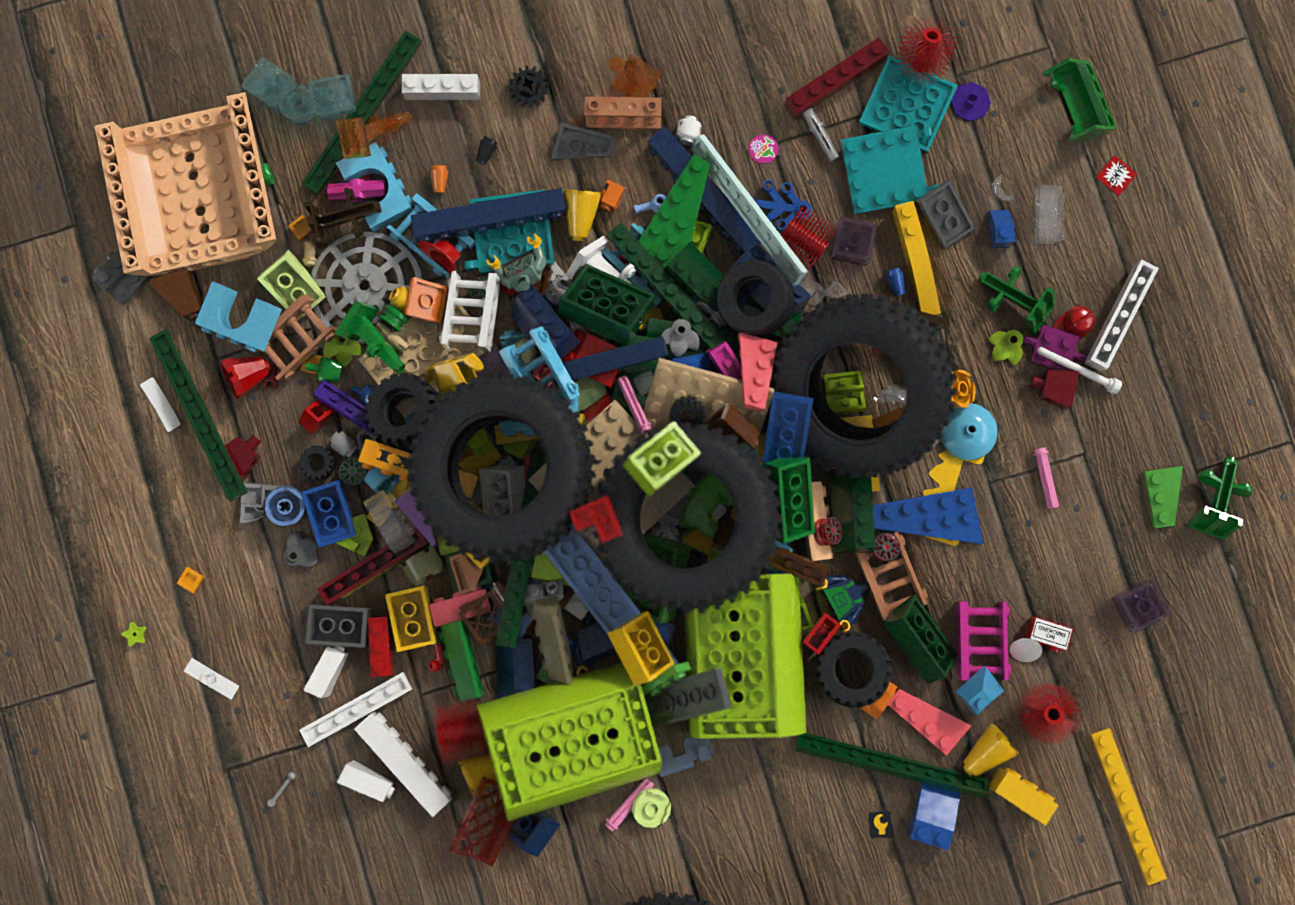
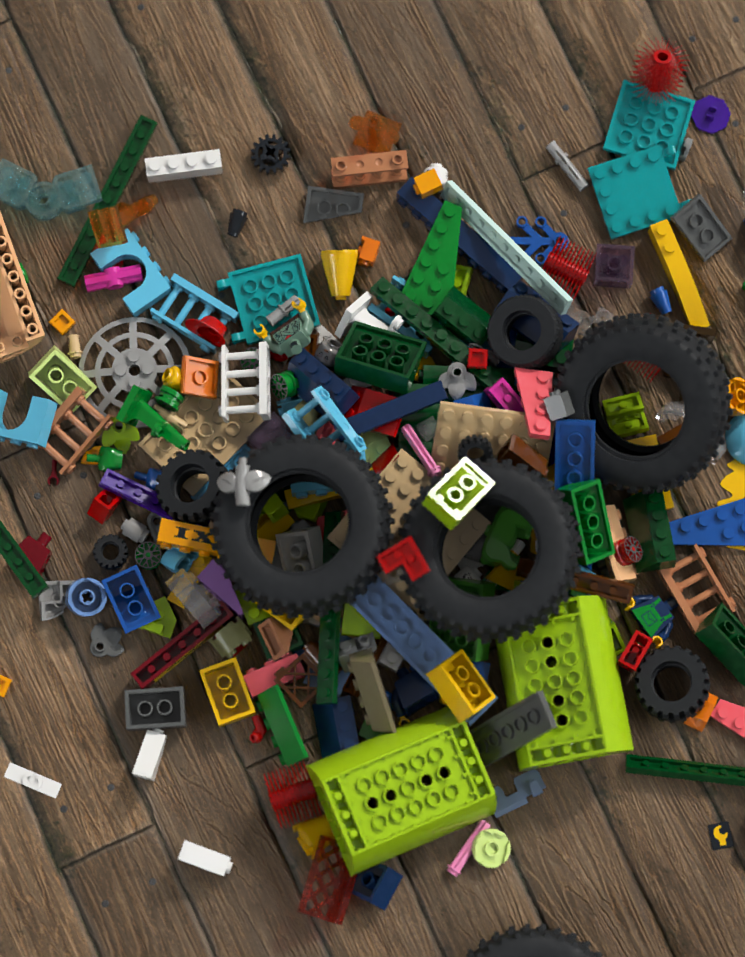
camera: 10 degrees left, 5 degrees down
red cone [221,357,271,399] -> none
light grey hinge [267,772,295,807] -> none
white plate [299,672,412,747] -> none
dark brown piece [303,187,382,248] -> none
white brick [354,712,453,817] -> none
red brick [368,616,394,677] -> none
dark blue brick [410,188,566,243] -> none
yellow piece [425,353,483,399] -> none
orange cone [430,165,448,193] -> none
light blue bar [634,194,666,214] -> none
bright green plate [642,662,691,696] -> none
sticker [749,135,778,164] -> none
dark red brick [784,37,890,120] -> none
wheel [873,533,901,561] -> none
none -> light grey plant [217,458,271,507]
none -> light grey axle [265,295,300,327]
none -> green wheel [270,370,299,400]
none -> light orange brick [412,168,443,199]
none -> red tile [467,348,488,370]
none -> brick [543,389,575,421]
none -> light grey tile [678,137,693,162]

